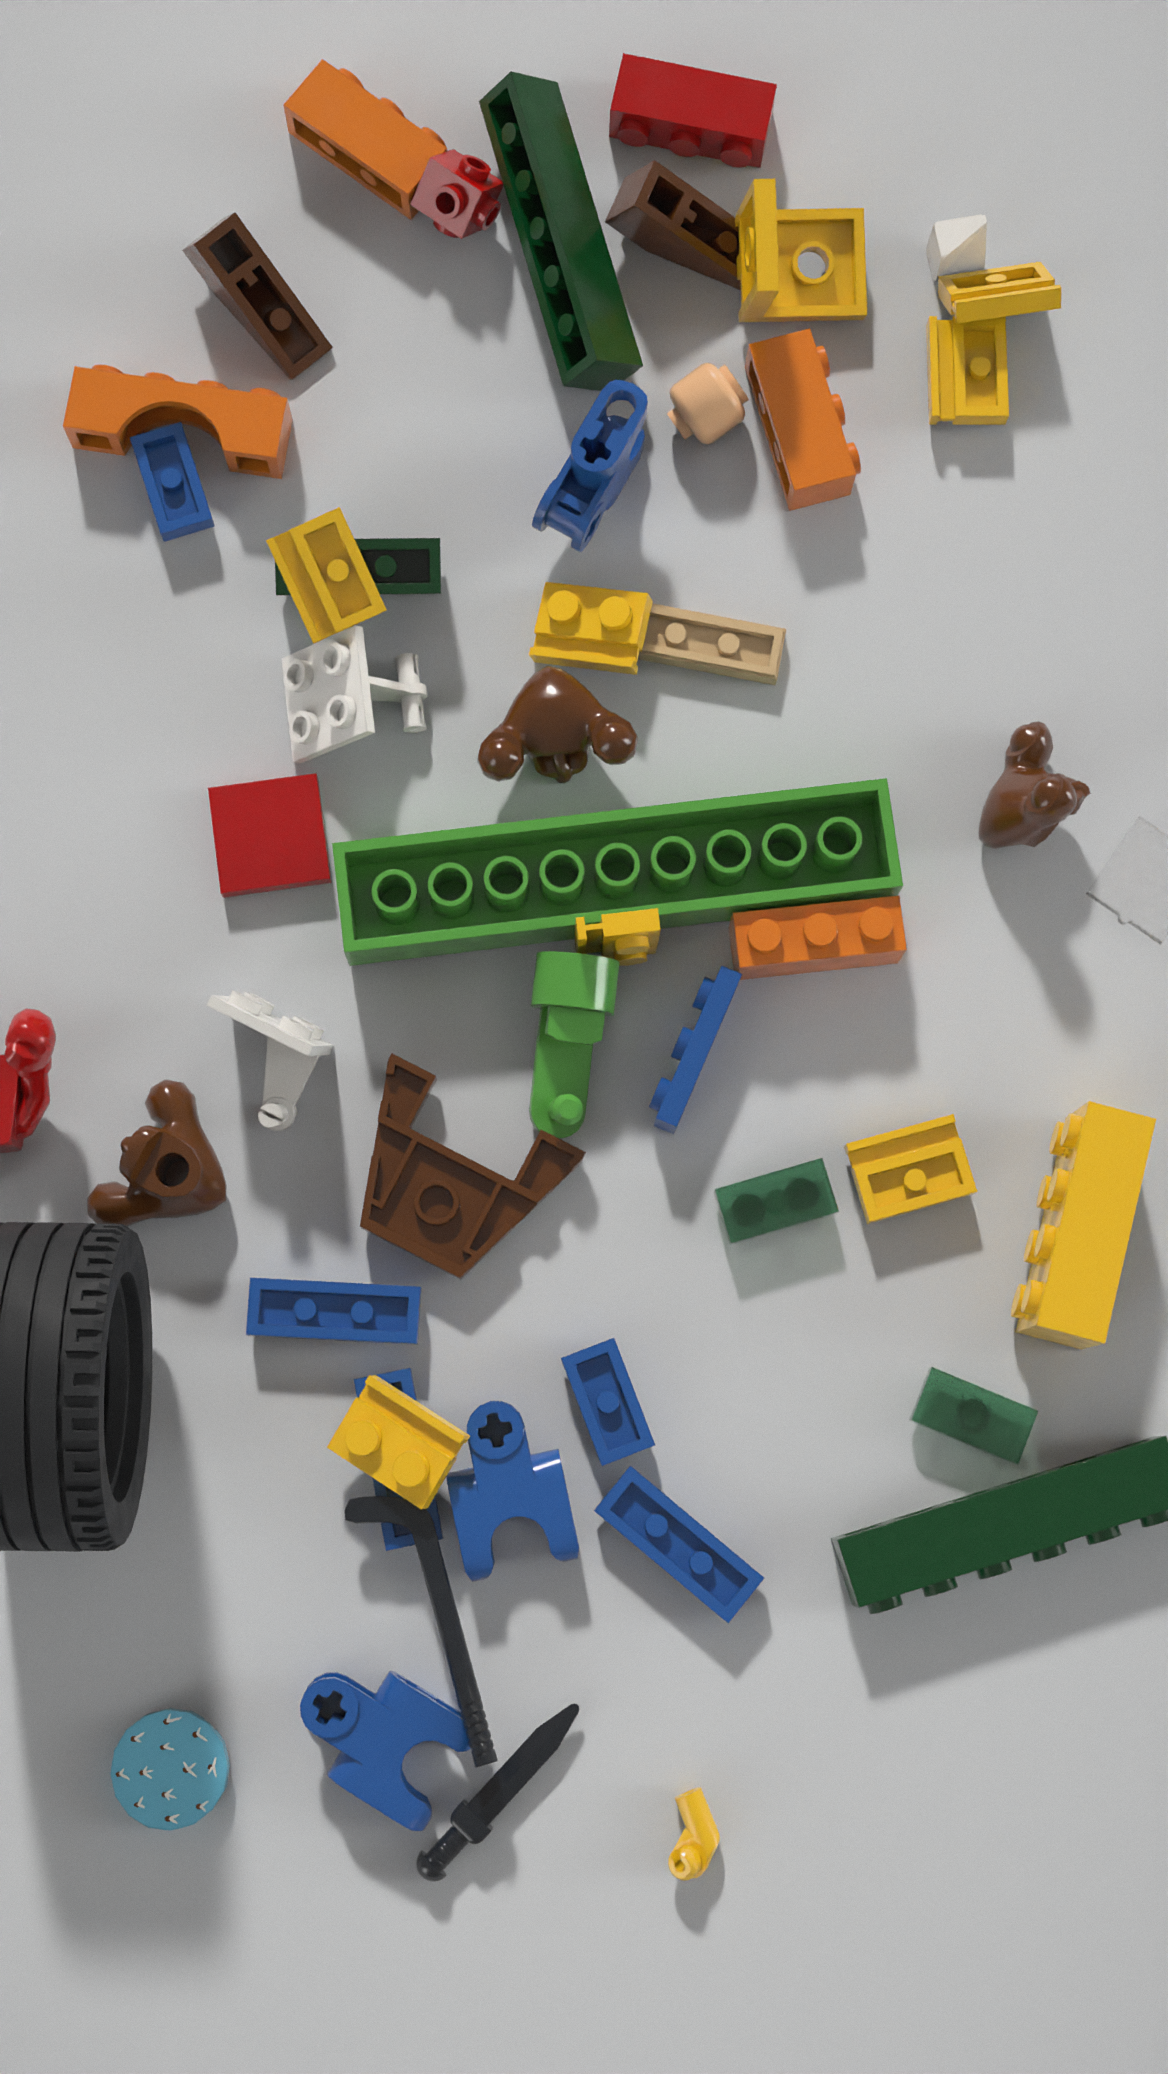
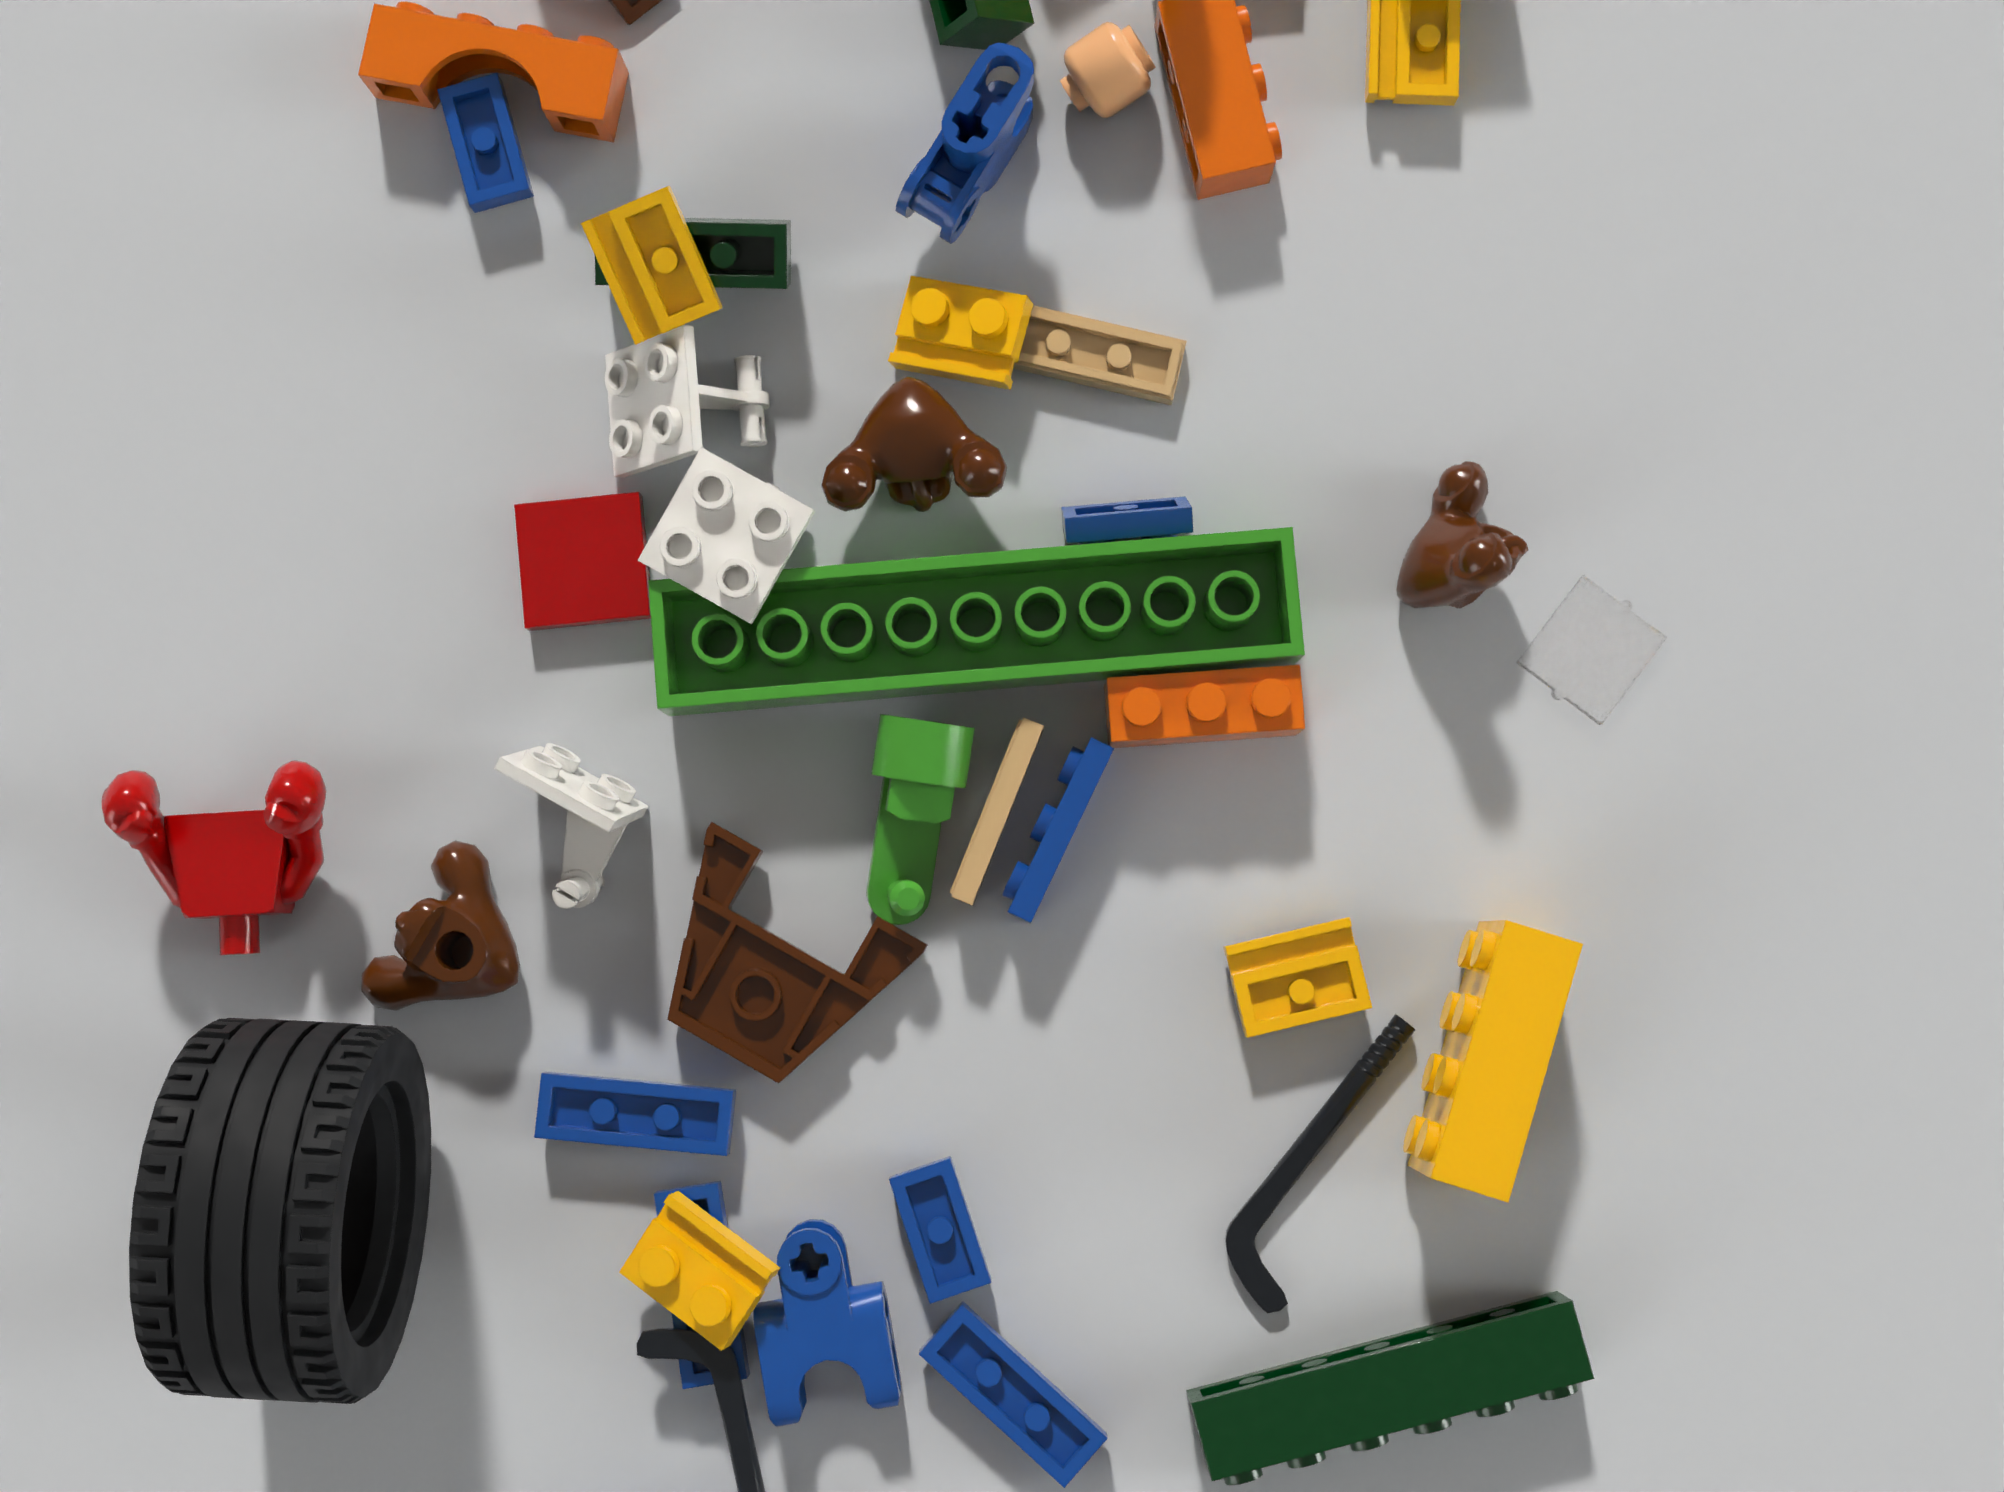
camera: 10 degrees right, 5 degrees up
yellow plate [575,908,661,966] -> none
clear green plate [713,1158,839,1245] -> none
clear green plate [909,1367,1038,1465] -> none
none -> white plate [638,447,815,624]
none -> tan tile [949,717,1044,906]
none -> blue plate [1061,496,1193,545]
none -> black piece [1225,1014,1416,1314]

